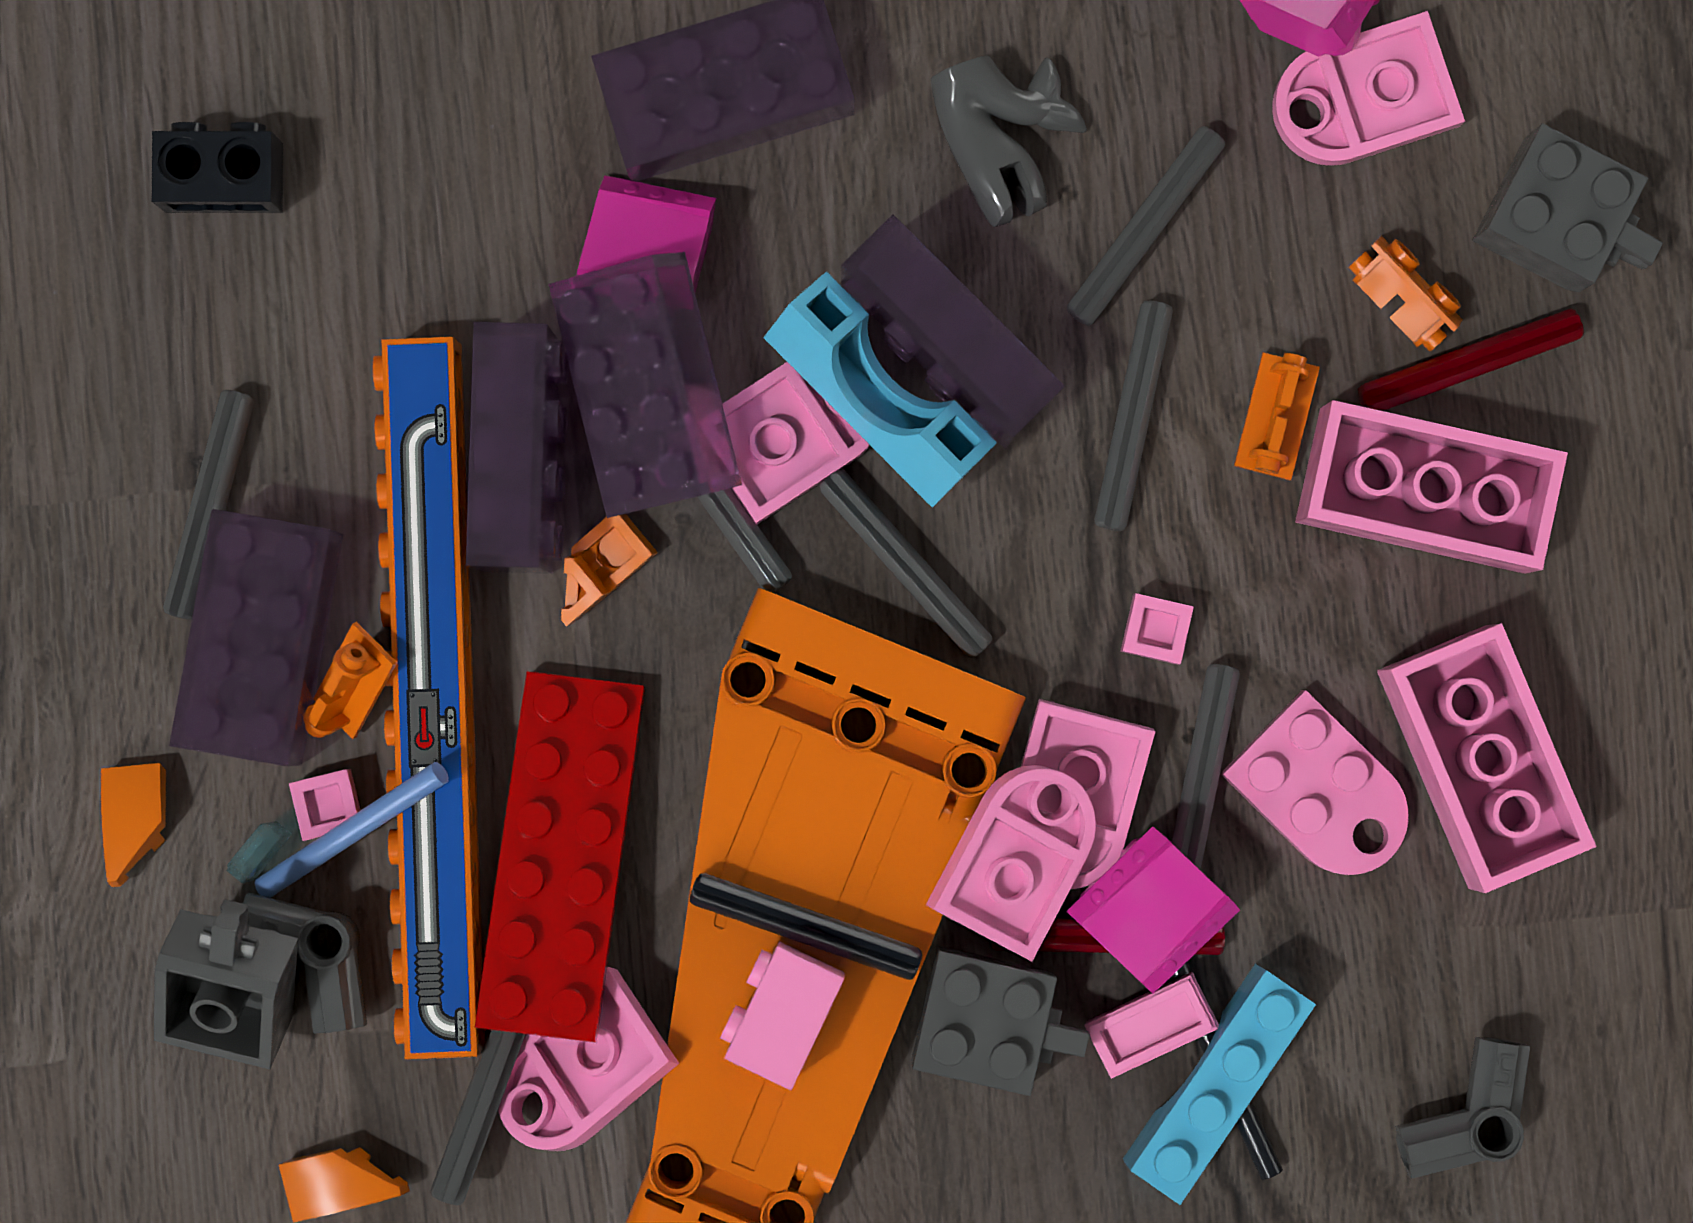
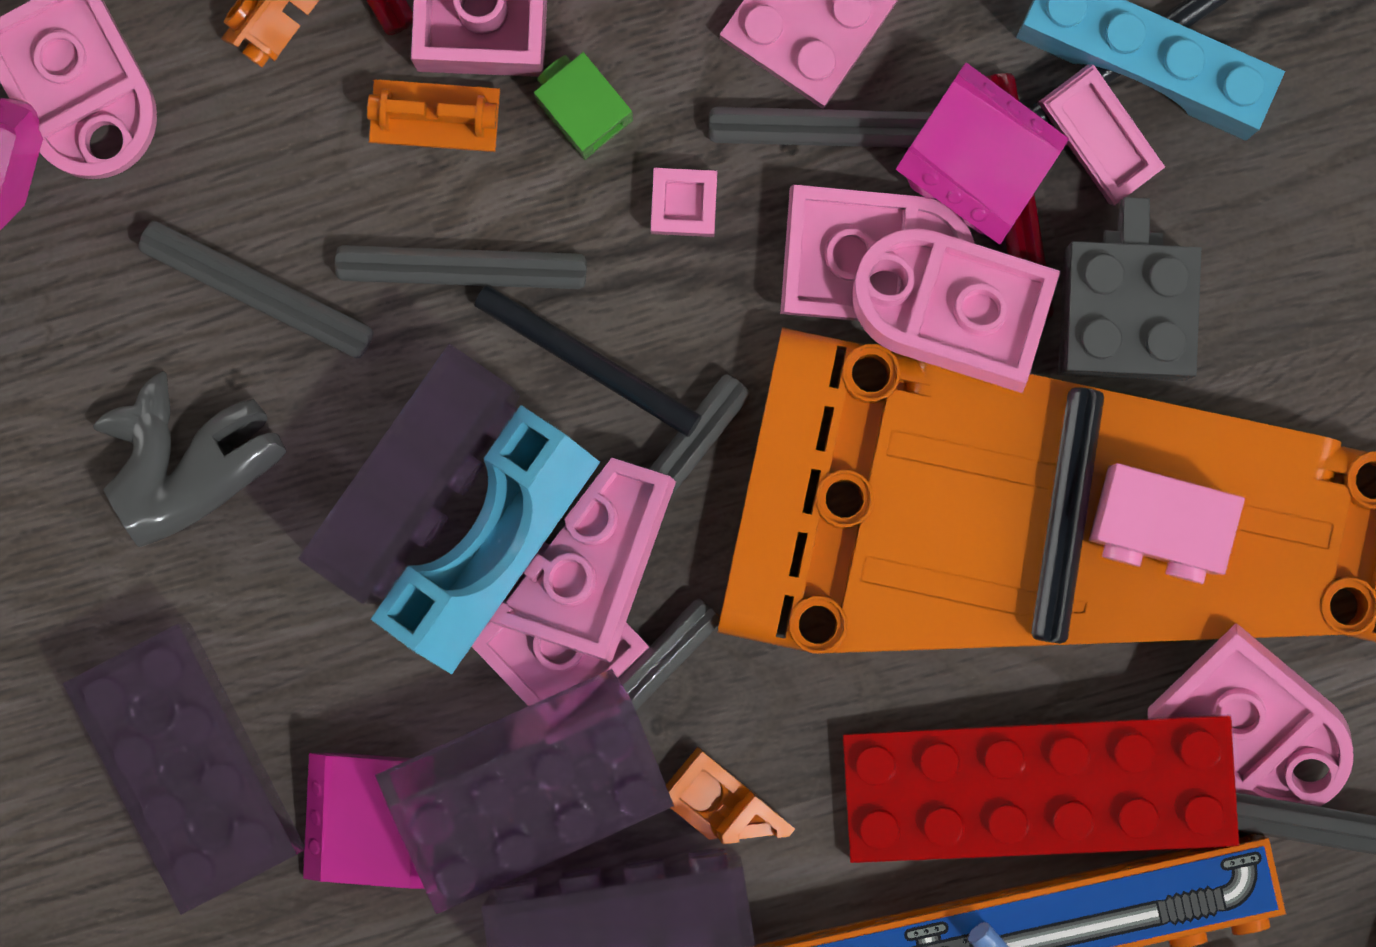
camera: 95 degrees left, 0 degrees up
none -> black bar [474,285,701,437]
none -> bright pink wing [489,458,676,663]
none -> bright green brick [534,52,633,160]

